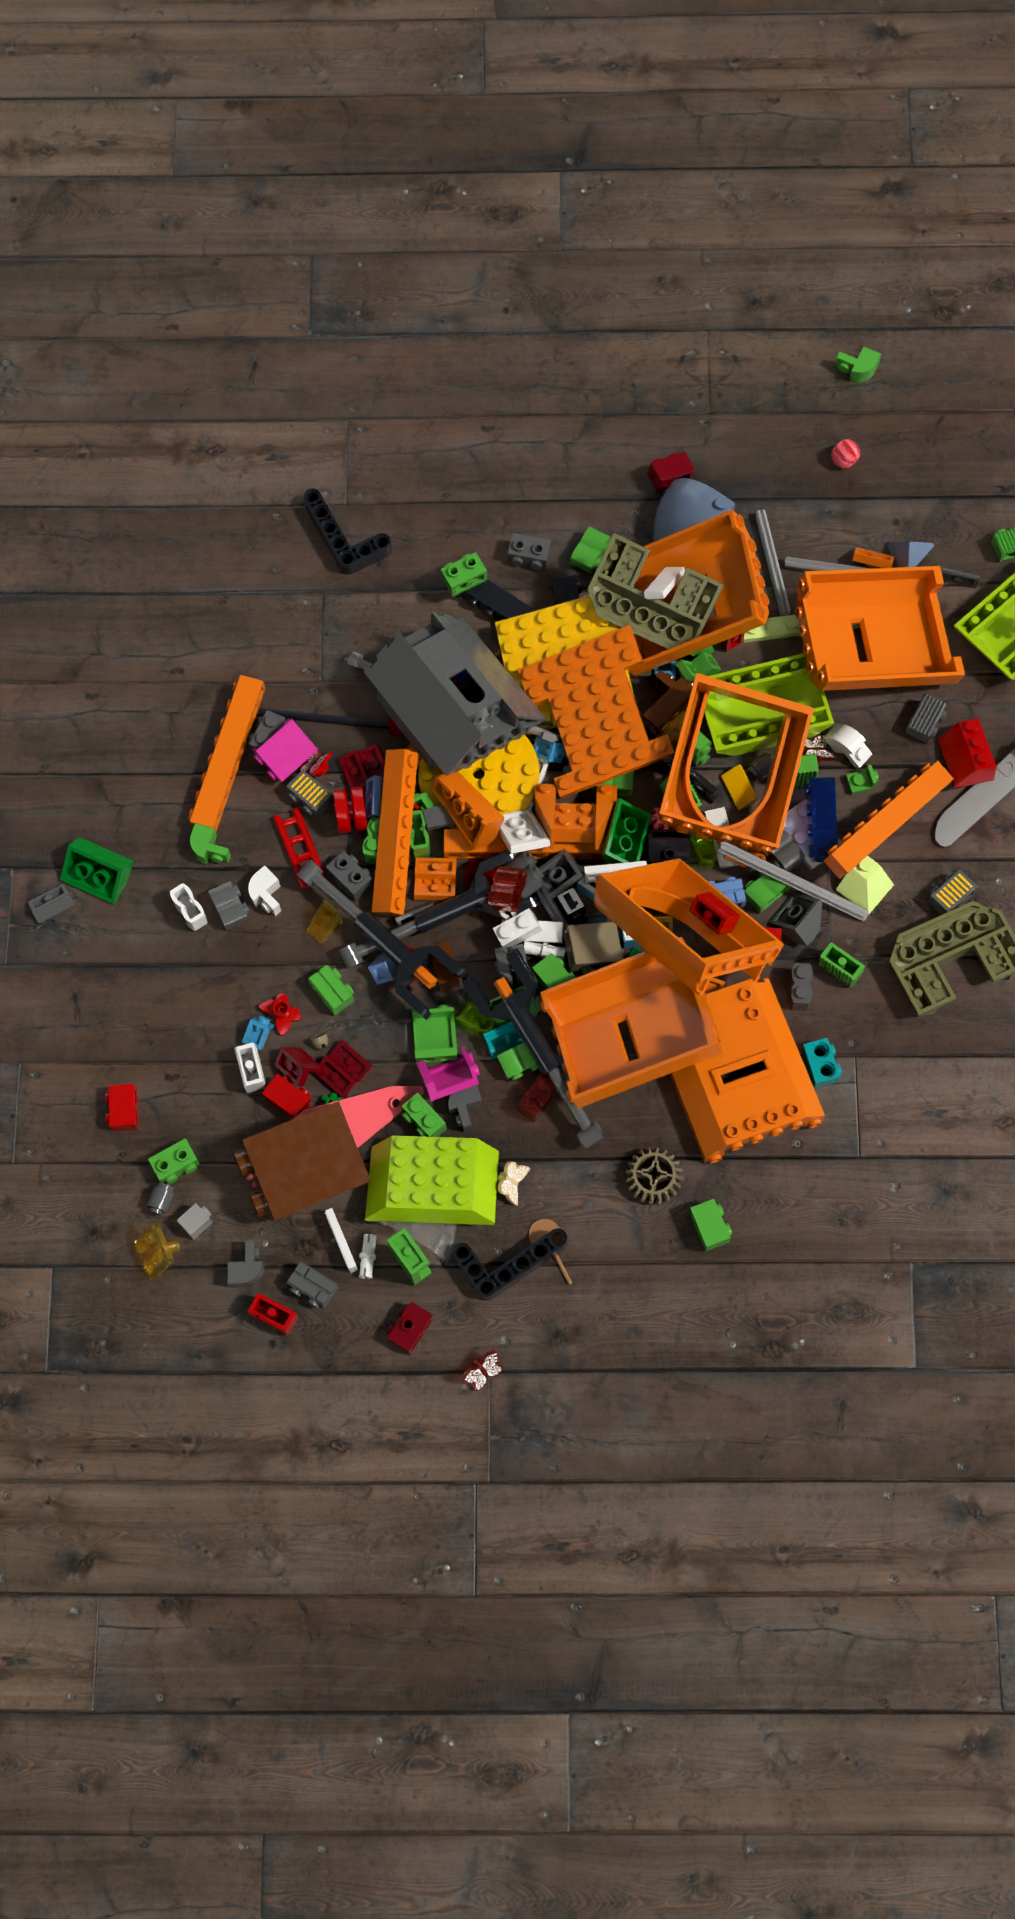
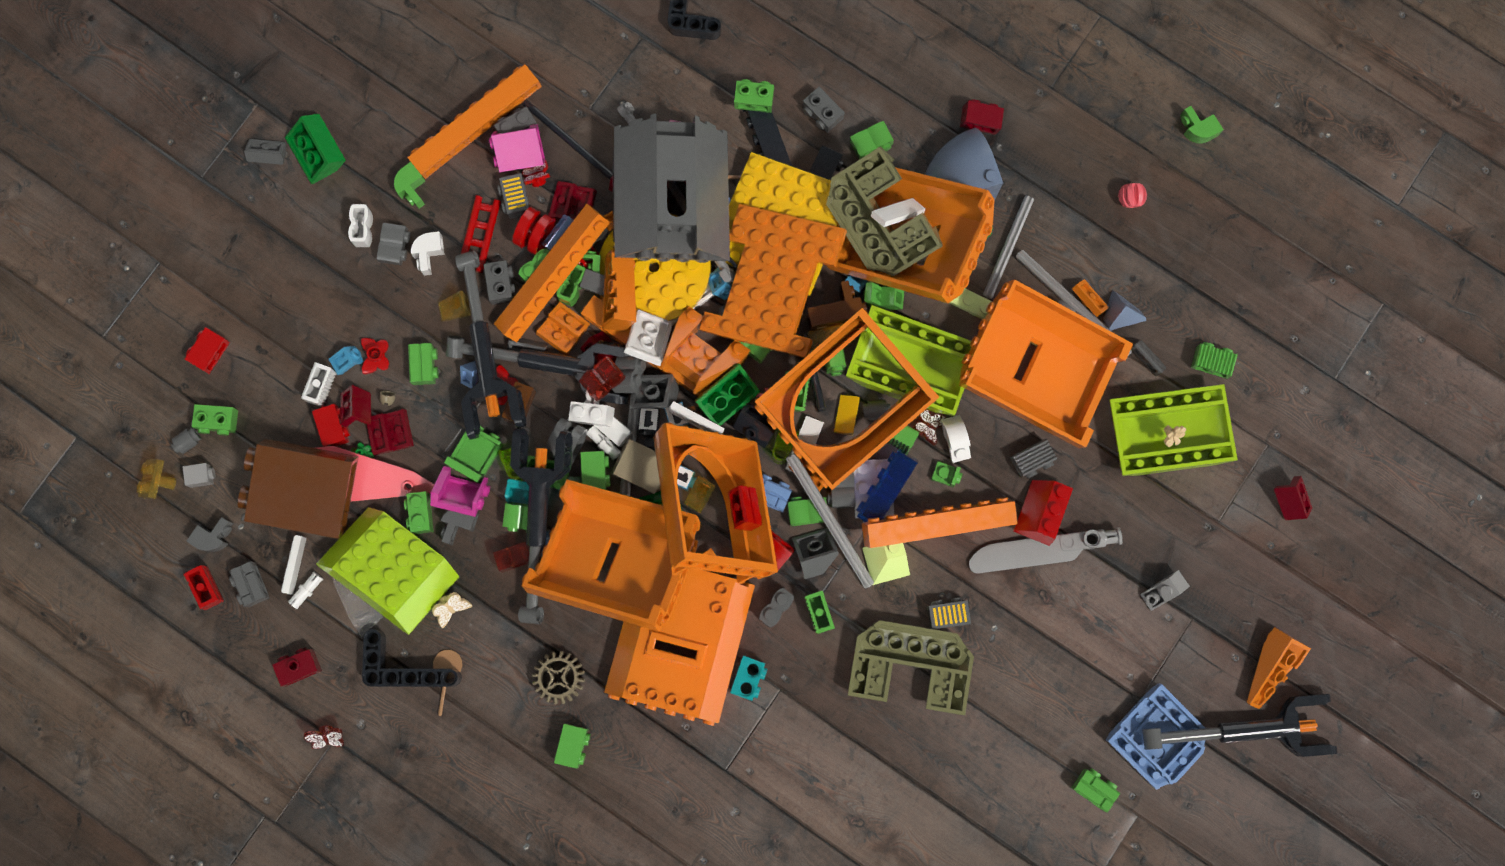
camera: 30 degrees right, 10 degrees up
bright green panel [387,1227,431,1285] -> none

